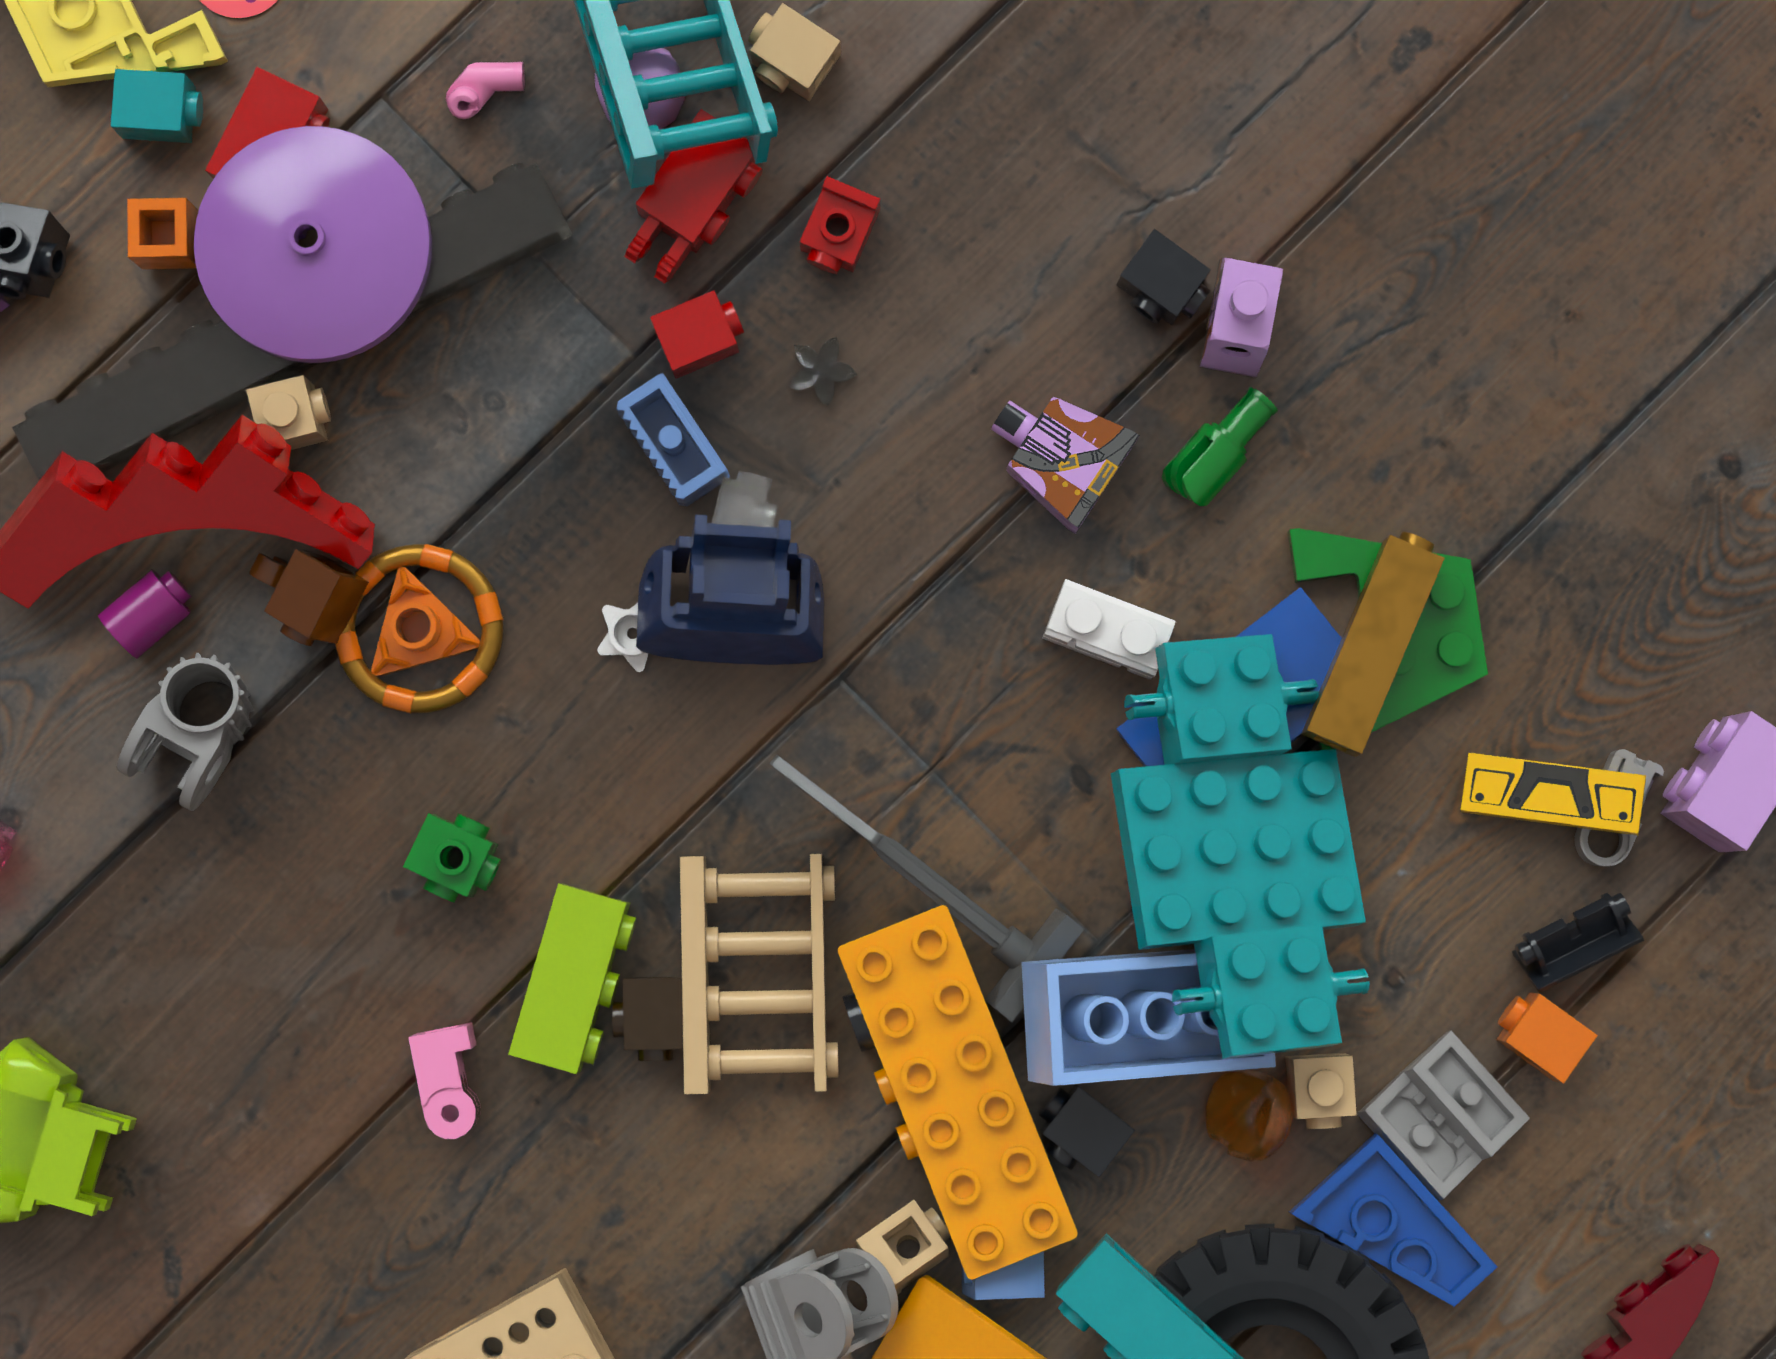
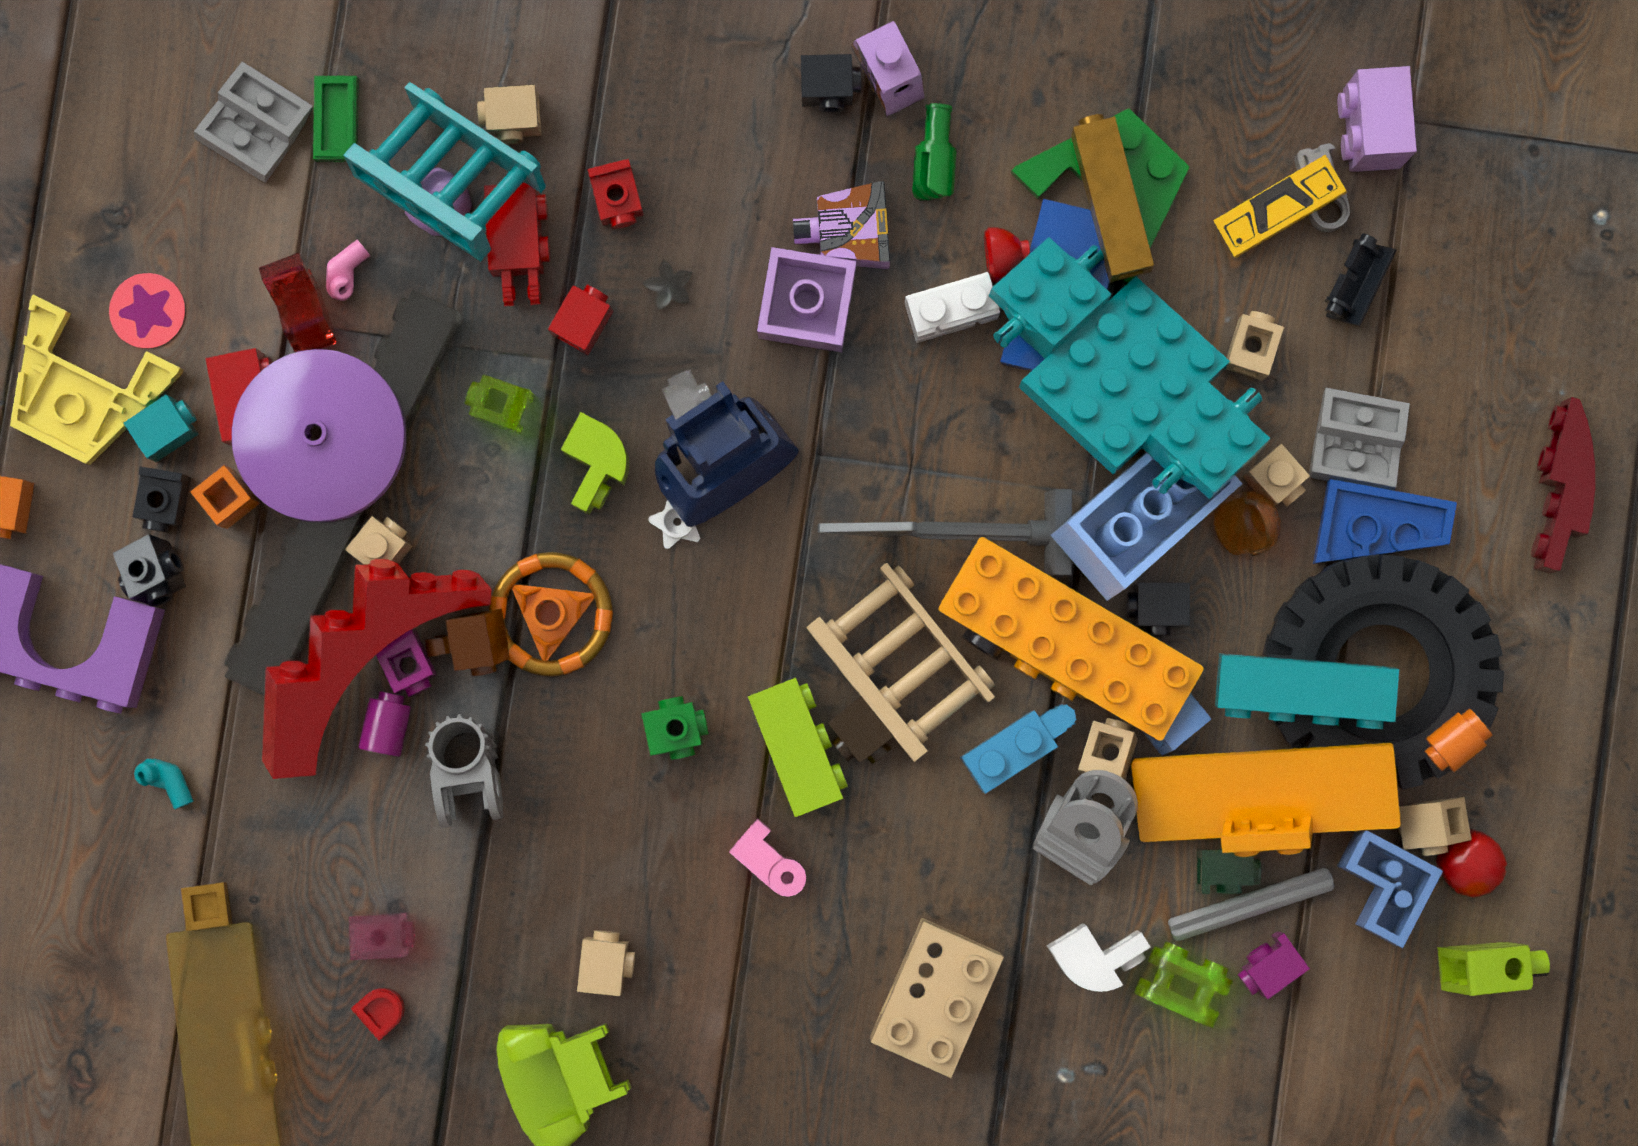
camera: 30 degrees left, 0 degrees up
medium blue brick [617,373,730,506] -> none
orange brick [1496,992,1598,1084] -> none
none -> black brick [132,466,191,533]
none -> clear red brick [259,253,337,353]
none -> magenta brick [376,629,437,697]
none -> clear neon green window [465,374,535,435]
none -> lime brick [561,412,629,515]
none -> tan brick [577,930,635,996]
none -> lavender brick [757,247,856,353]
none -> dark azure hinge [960,704,1077,794]
none -> red brick [984,227,1030,286]
none -> tan brick [1226,311,1284,381]

